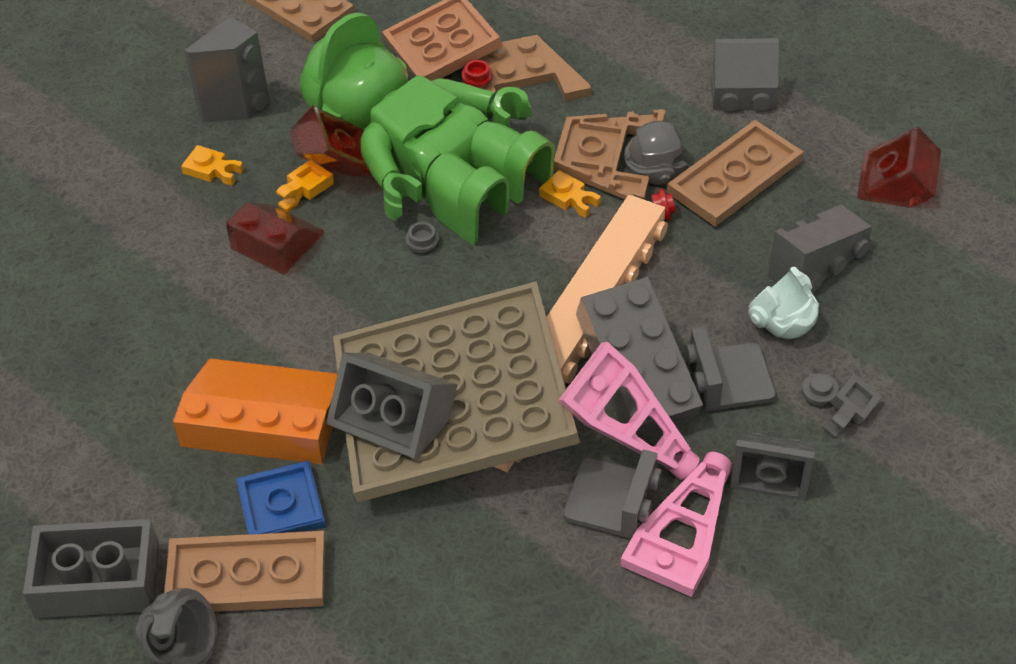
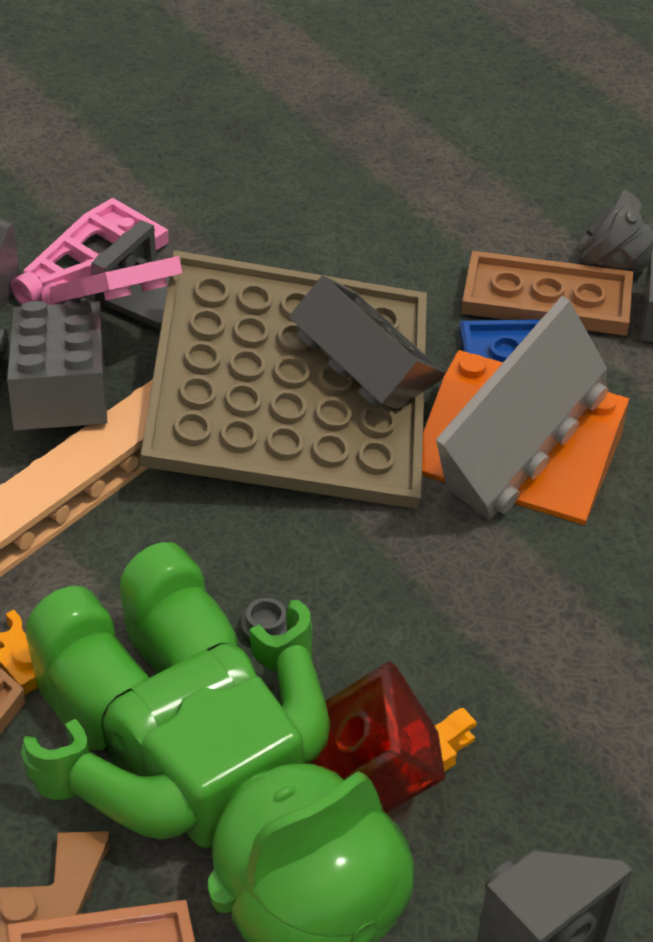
camera: 170 degrees left, 5 degrees down
light orange plate [181,145,244,186] -> none
clear red slope [226,202,324,275] -> none
red plate [462,60,493,88] -> none
none -> light grey slope [436,296,608,521]

